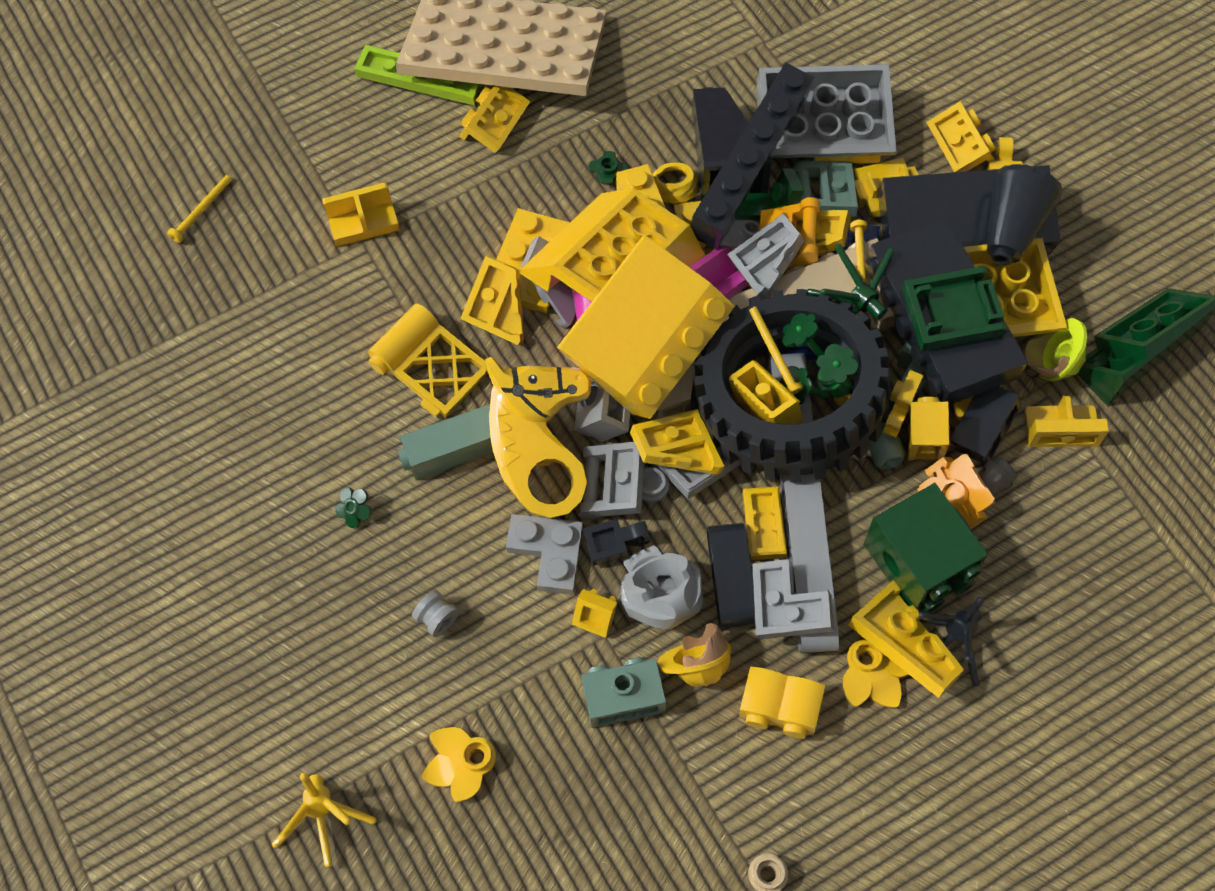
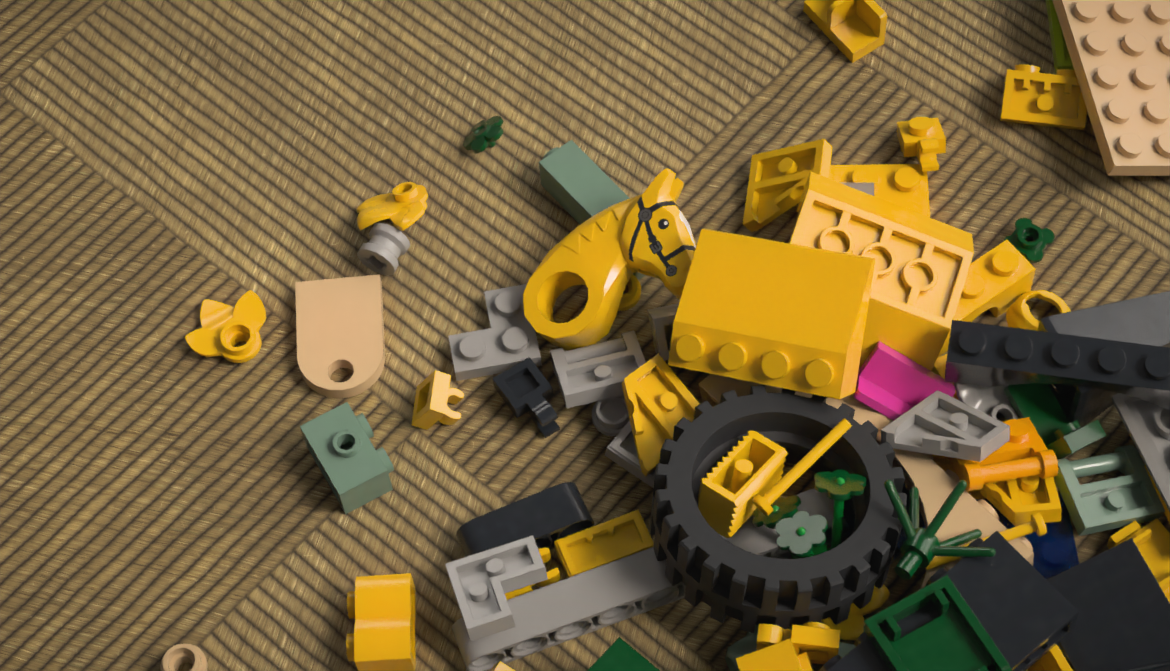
camera: 75 degrees right, 5 degrees down
yellow plant [272,773,377,868] -> none
yellow piece [368,304,488,418] -> none
light grey helmet [620,546,703,630] -> none
yellow piece [657,623,732,687] -> none
none -> tan tile [295,274,385,398]
none -> yellow plate [356,182,428,231]
none -> yellow plate [897,117,946,172]

